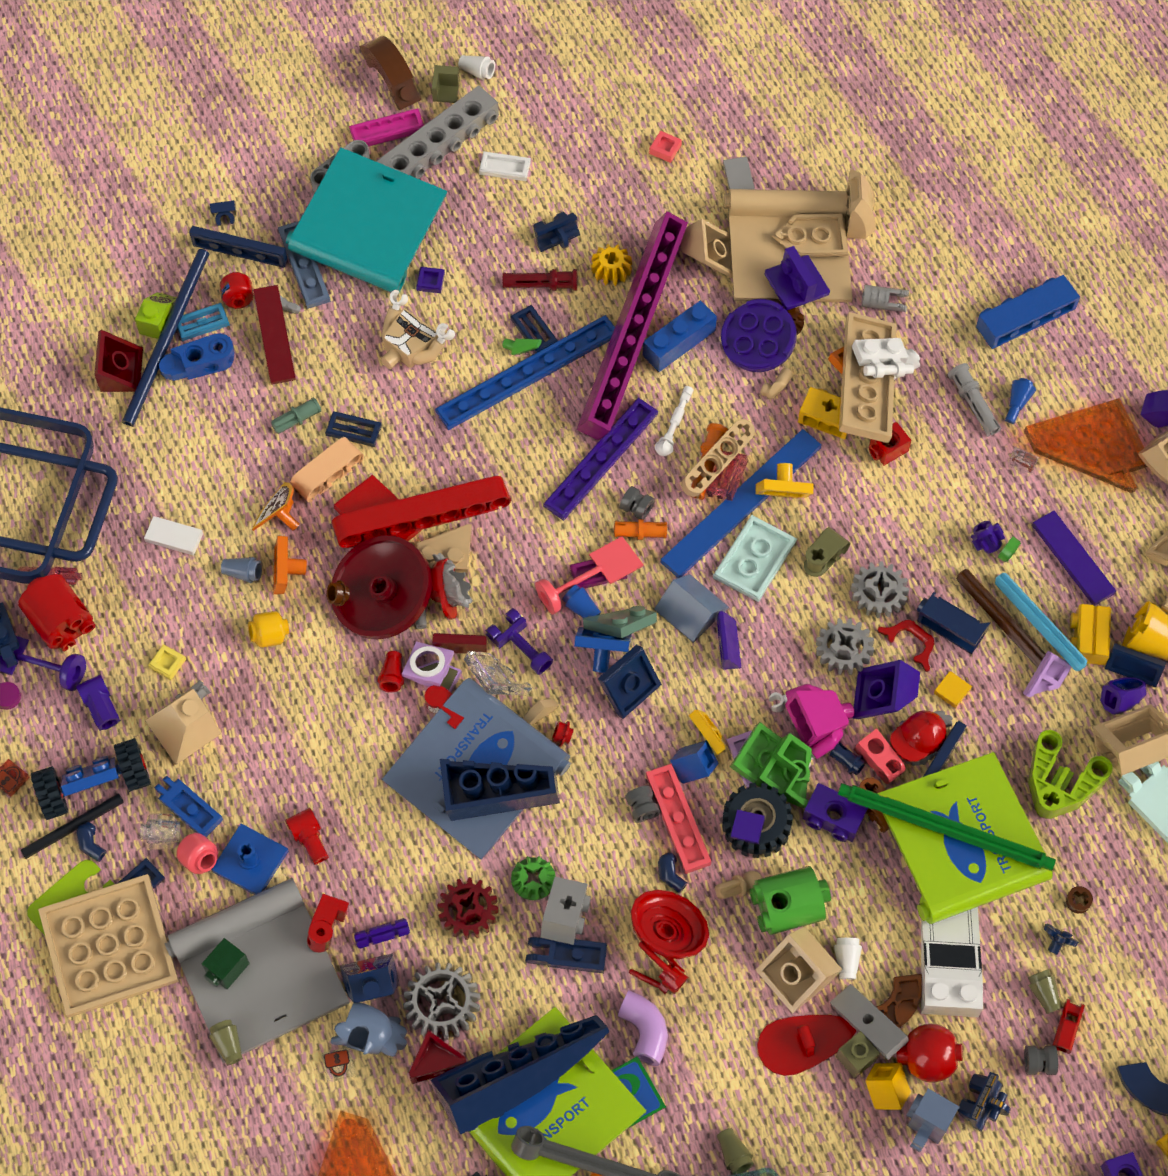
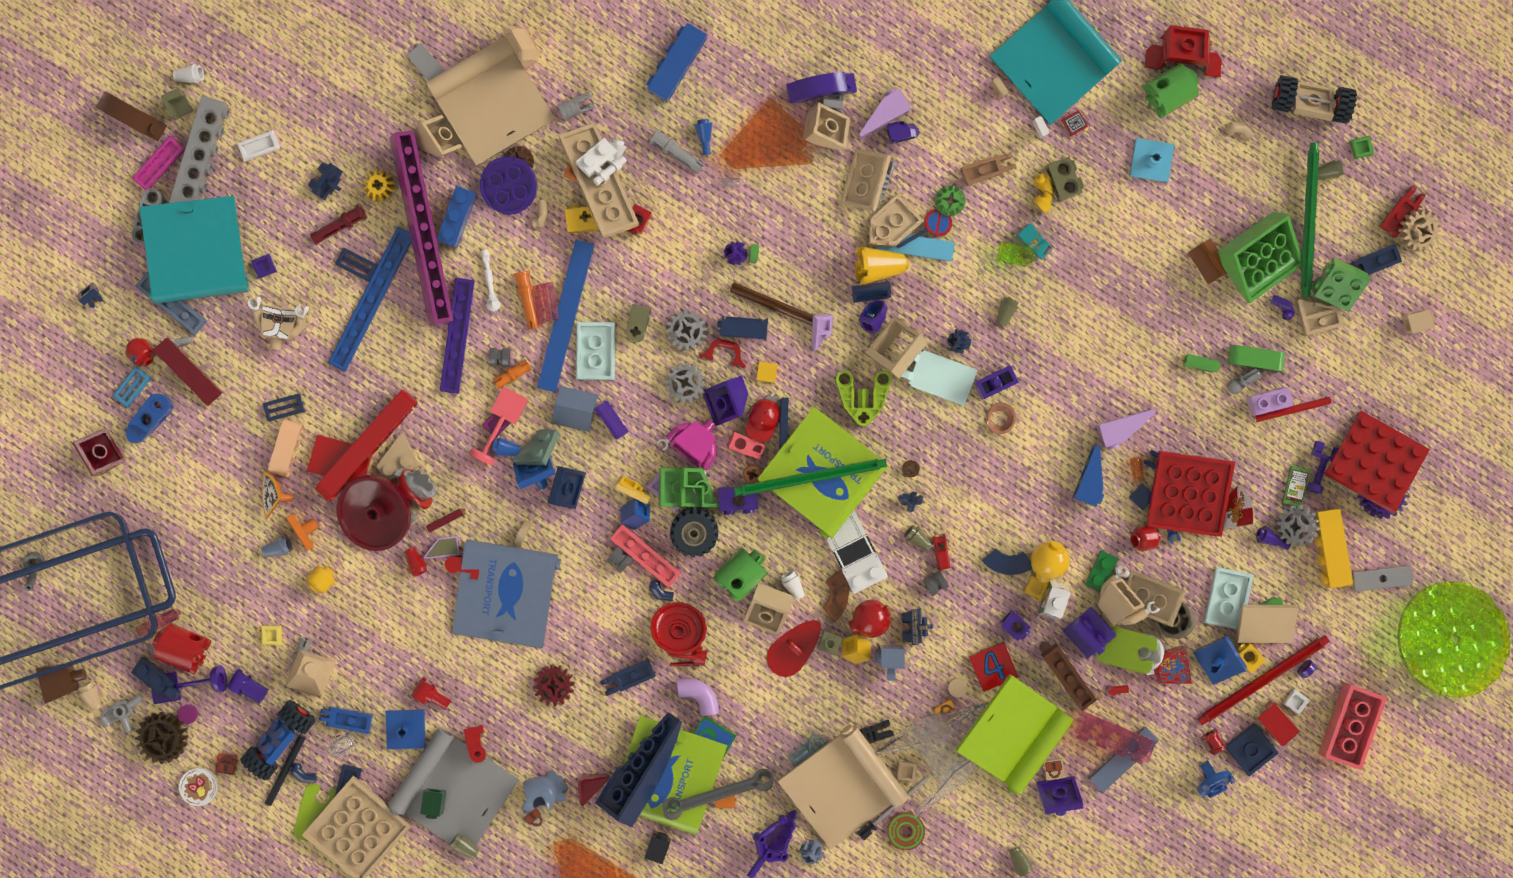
camera: 30 degrees left, 25 degrees up
dark blue piece [122,249,210,427] -> none
lime slope [135,292,177,339] -> none
white tile [144,516,203,556] -> none
coral head [177,833,218,874] -> none
dark blue tile [189,226,288,268] -> none
sand green axle [271,397,321,434] -> none
reddish brown plate [326,580,350,606] -> none
dark blue torso [340,953,399,1003] -> none
dark purple axle [354,918,410,949] -> none
lavender piece [402,642,454,686] -> none
light grey gear [403,962,481,1041] -> none
dark blue wedge [440,759,560,821] -> none
clear wing [463,651,533,696] -> none
dark purple bar [485,608,553,675] -> none
bright green bar [503,338,542,355] -> none
bright green gear [511,856,556,900] -> none
light grey brick [540,877,591,945] -> none
red plate [552,721,574,747] -> none
coral plate [649,131,682,163] -> none
tan beam [681,419,755,497] -> none
tan axle [715,871,763,899] -> none
olive cone [717,1128,754,1175] -> none
dark purple tile [731,809,765,845] -> none
yellow tile [755,463,814,498] -> none
dark purple bracket [764,246,830,310] -> none
tan tile [772,214,848,257] -> none
dark blue pin [830,742,866,775] -> none
light grey tile [830,984,909,1060] -> none
medium azure axle [995,573,1087,671] -> none
dark purple tile [1032,510,1116,606] -> none
yellow brick [1069,604,1111,665] -> none

